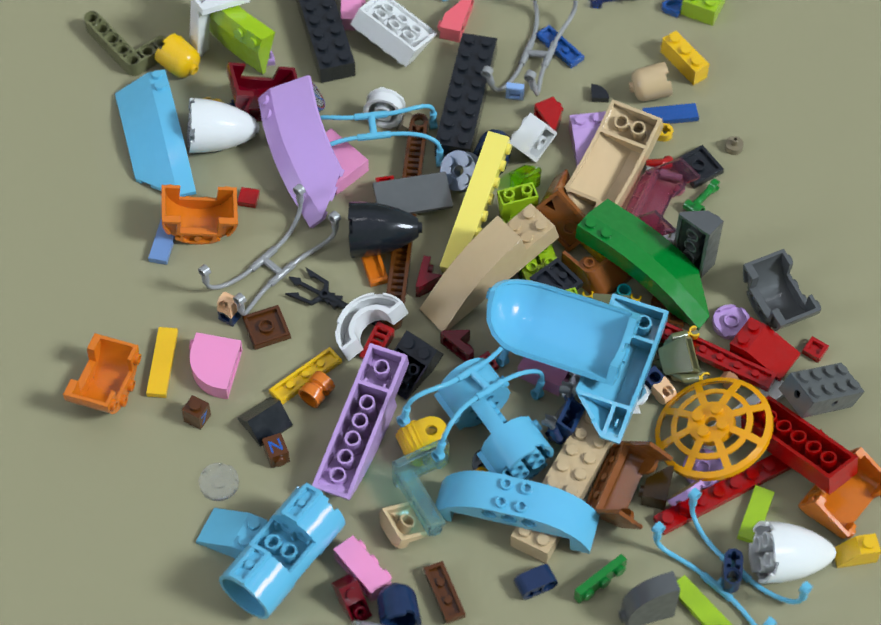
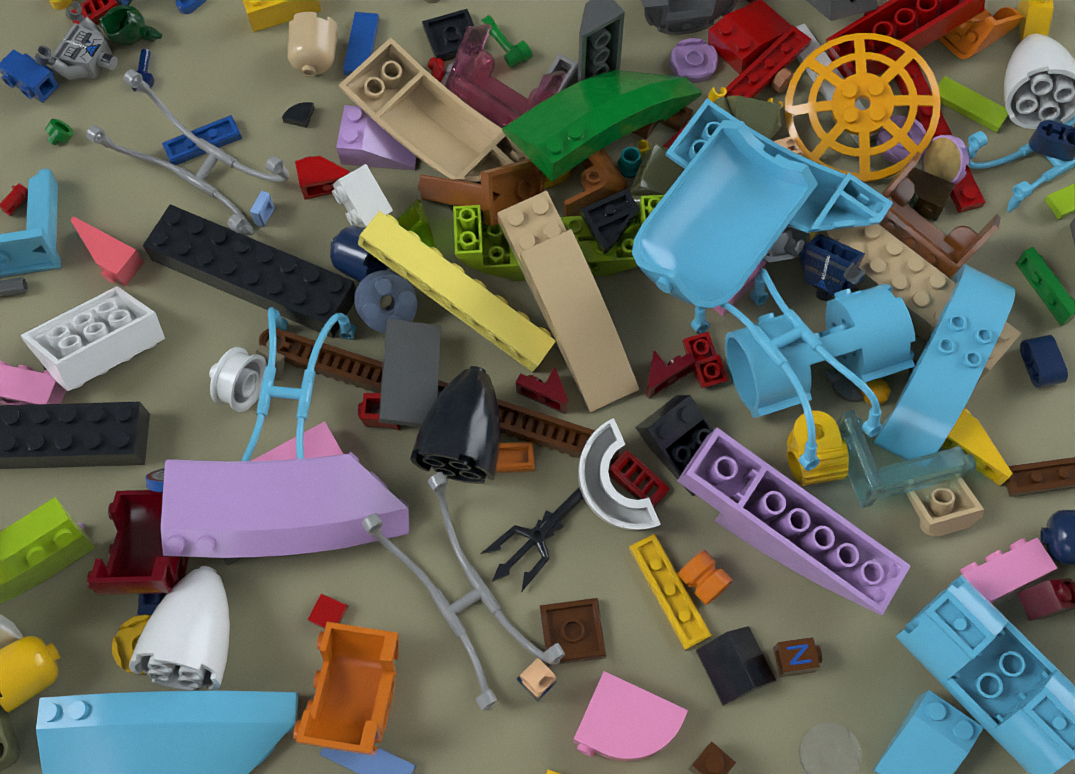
camera: 75 degrees left, 10 degrees up
none -> yellow slope [941,408,1012,486]

